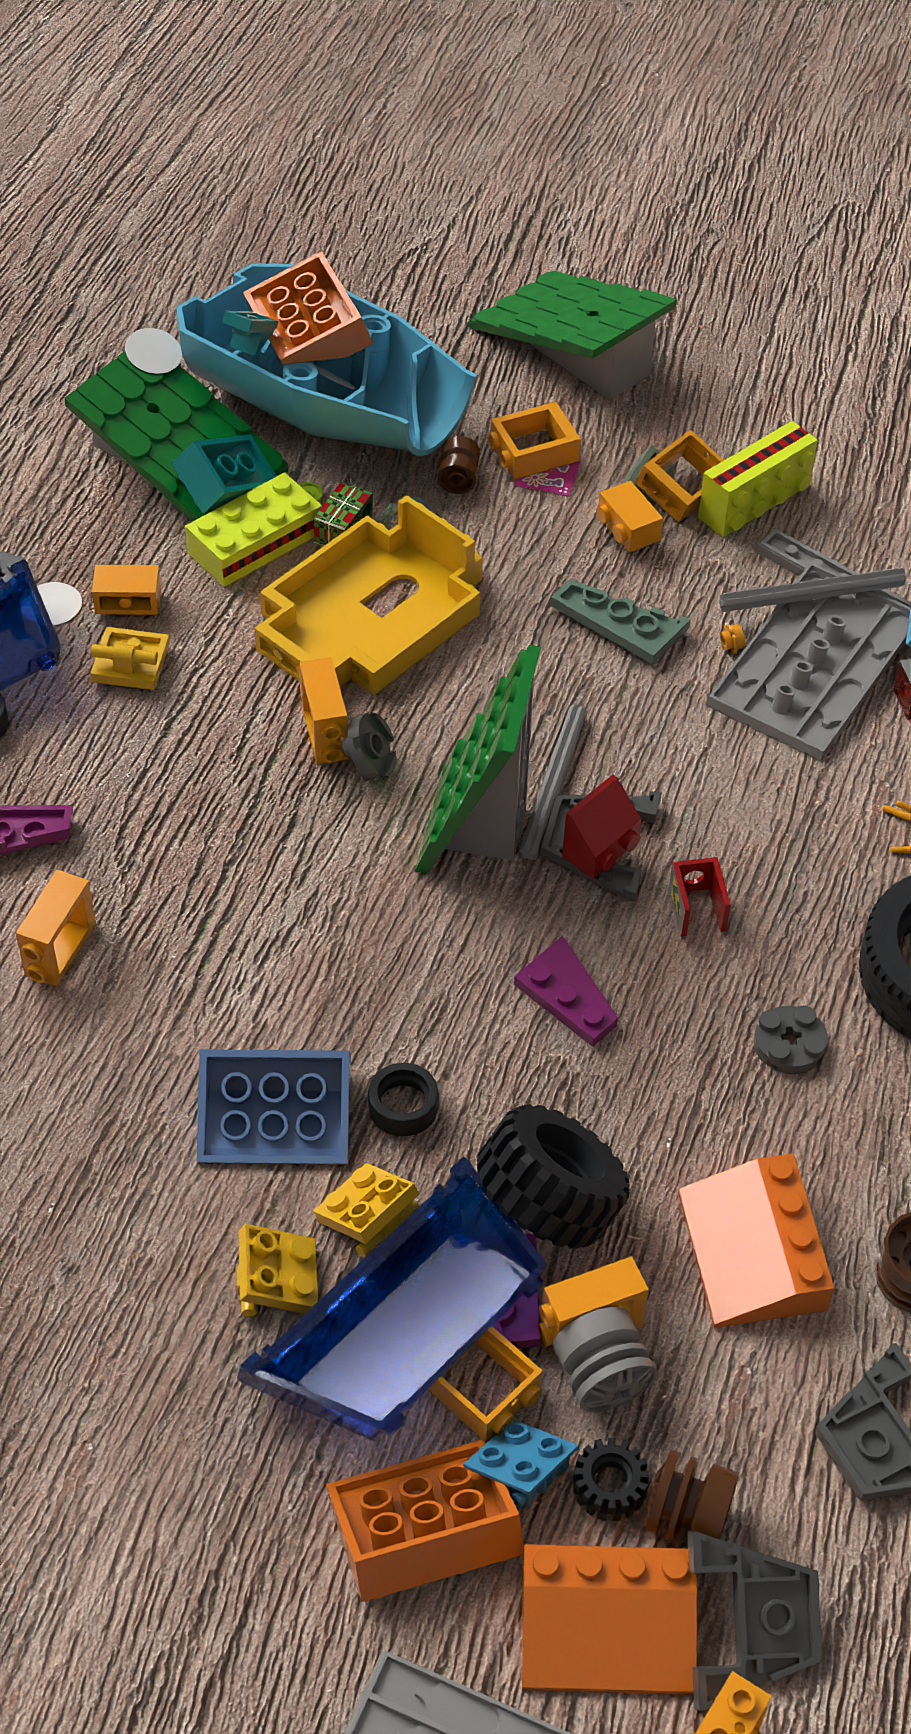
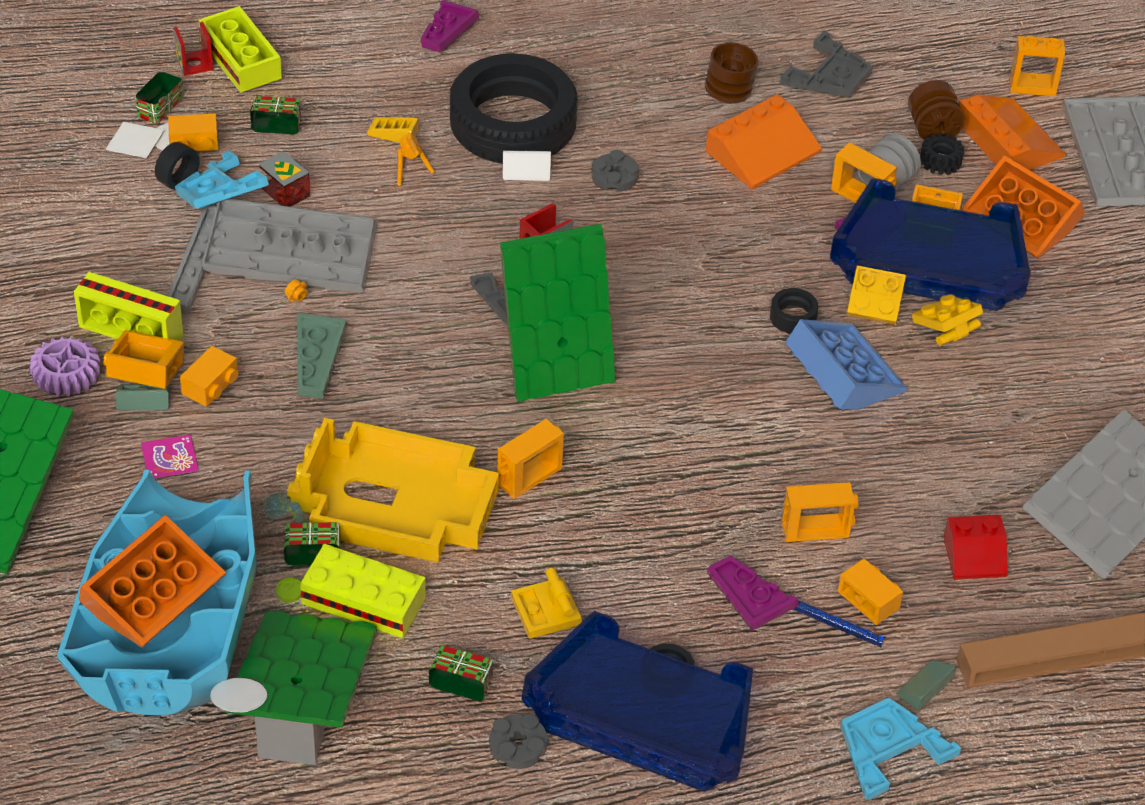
camera: 120 degrees left, 5 degrees down
white sticker [22,582,82,625] -> none
light orange brick [92,565,161,615] -> none
teal slope [172,434,277,514] -> none
teal slope [222,310,279,356] -> none
dark grey plate [342,712,396,781] -> none
reddish brown wheel [438,436,480,494] -> none
dark azure hinge [463,1419,579,1509] -> none
black tyre [477,1104,630,1249] -> none
light orange window [487,402,581,479] -> none
magenta wing [514,935,618,1047] -> none
light grey axle [520,704,586,861] -> none
dark grey wing [688,1532,822,1710] -> none
light grey axle [719,568,906,612] -> none
none -> lavender gear [30,335,101,397]
none -> piece [429,645,493,702]
none -> white slope [503,151,551,181]

